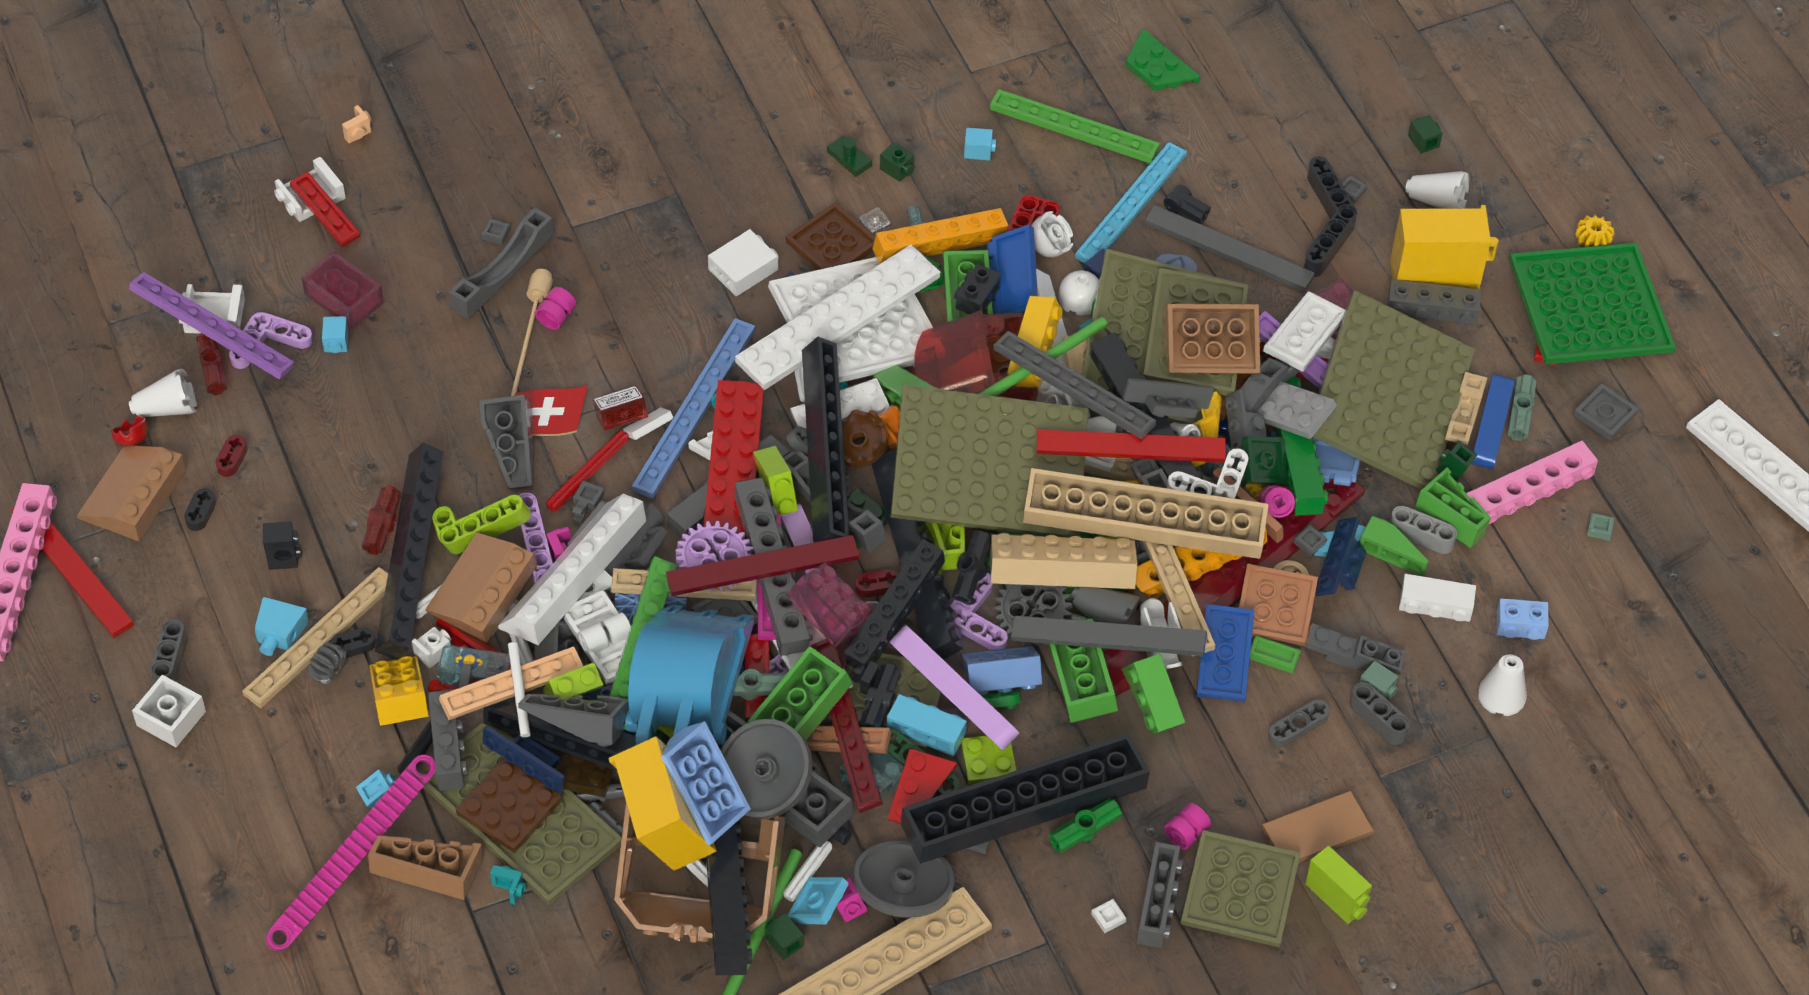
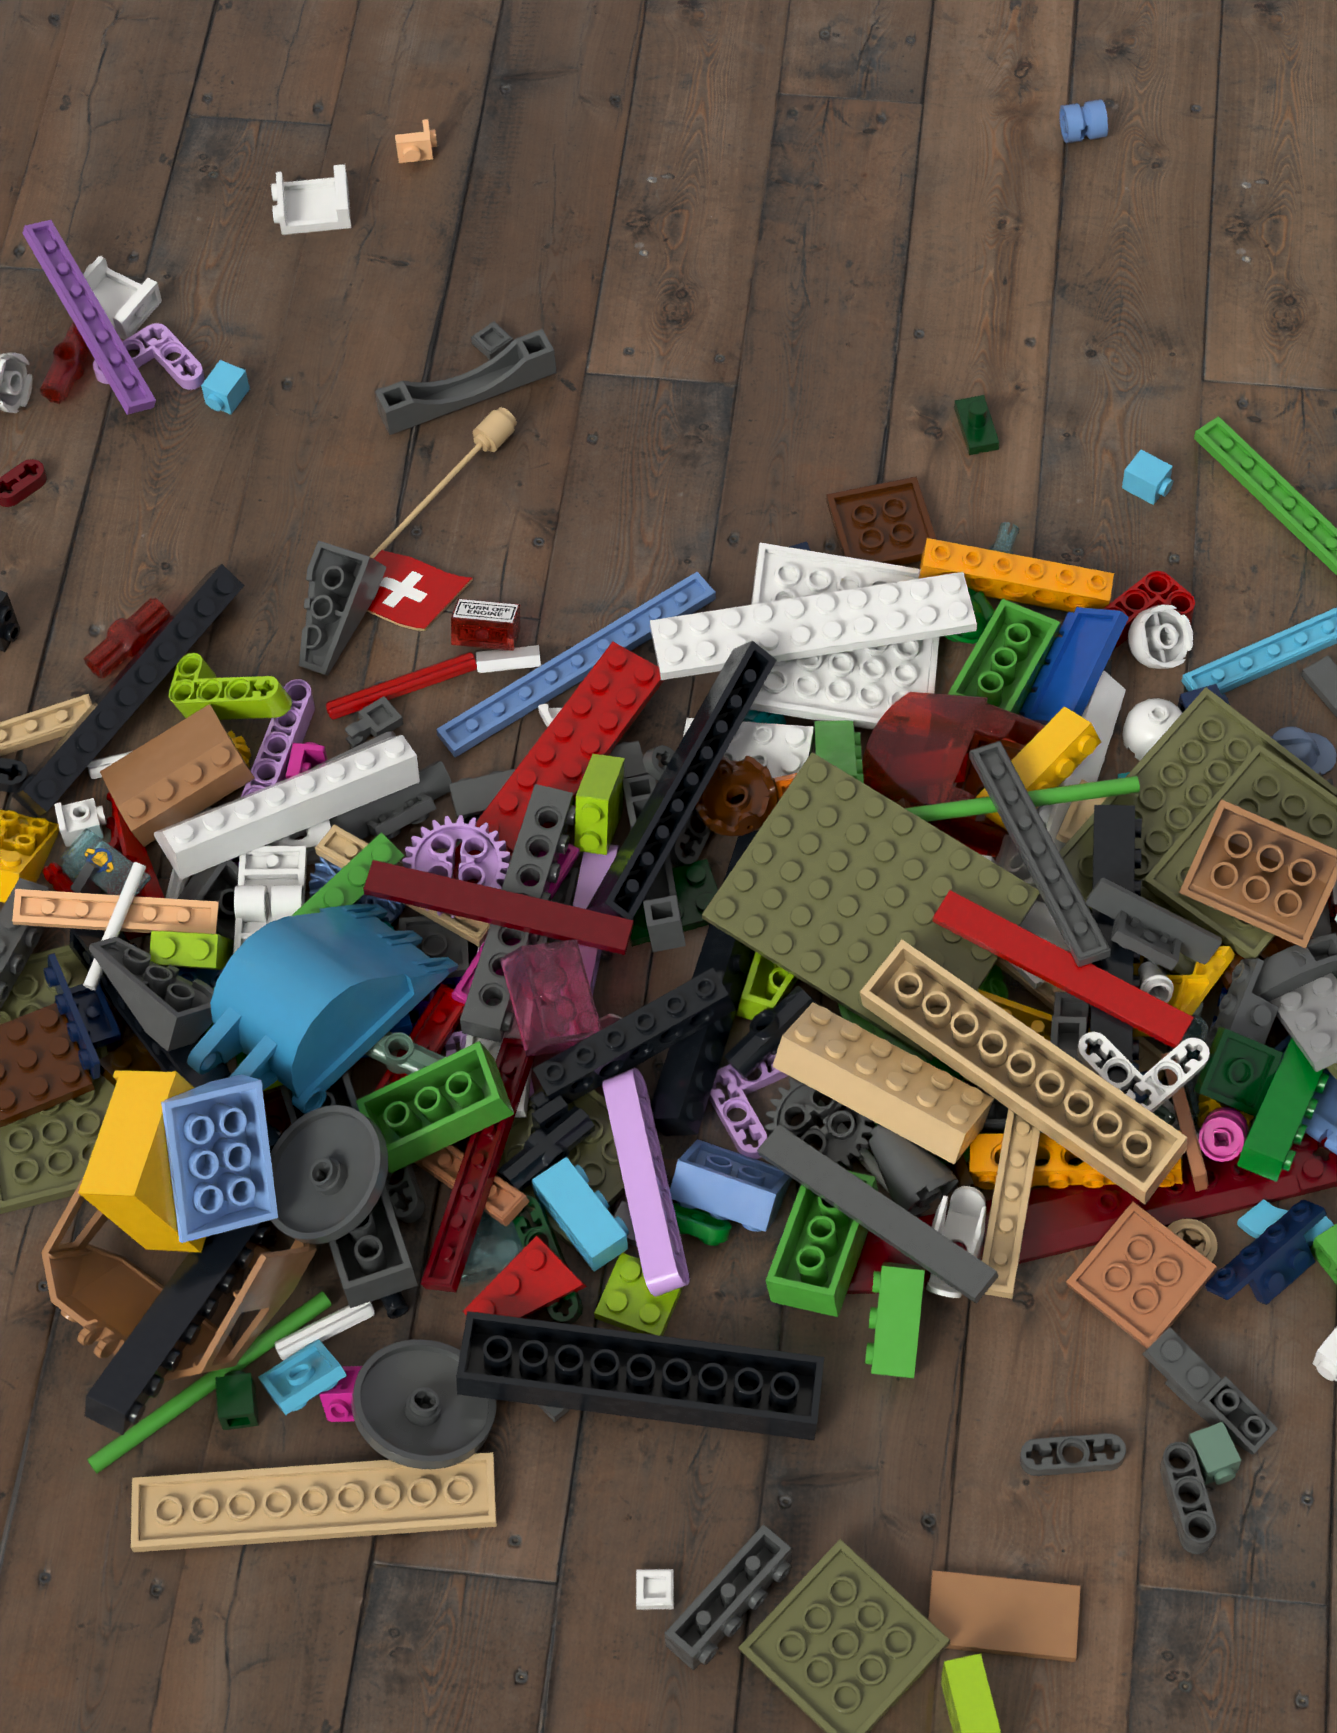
camera: 35 degrees right, 5 degrees up
red tile [290,171,360,248] -> none
clear pink brick [301,251,385,329] -> none
dark pink wheel [535,287,576,330] -> none
white brick [708,229,779,297] -> none
dark red beam [855,570,898,597] -> none
clear plate [860,207,890,235] -> none
dark green brick [880,142,915,182] -> none
black brick [954,264,1001,319] -> none
green piece [1049,798,1122,853] -> none
dark pink wheel [1164,803,1211,850] -> none
blue plate [1196,604,1254,702] -> none
bright green tile [1250,635,1301,674] -> none
dark grey tile [1293,525,1328,557] -> none

